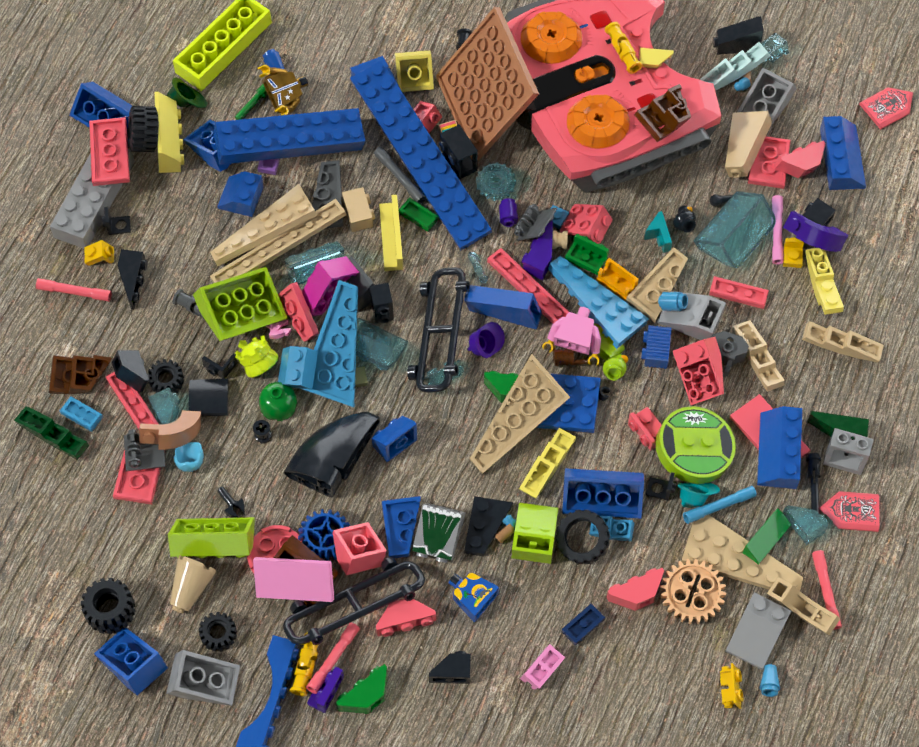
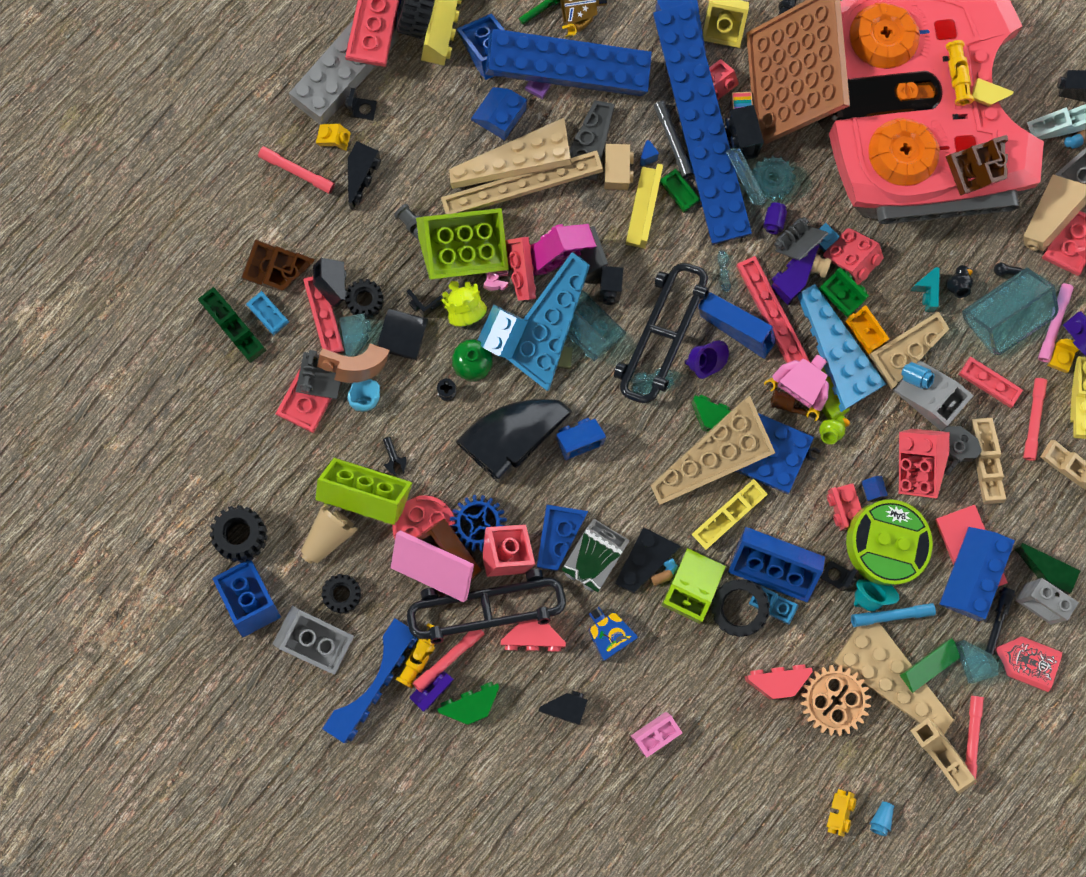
camera: 10 degrees right, 15 degrees up
clear light blue slope [284,241,345,285] -> none
dark blue plate [561,604,605,646] -> none
blue brick [641,325,671,369] -> none
light grey slope [725,592,791,670] -> none
none -> blue slope [640,140,659,166]
none -> clear light blue tile [726,148,766,206]
none -> blue slope [861,476,888,501]
none -> coral piece [1023,378,1048,461]

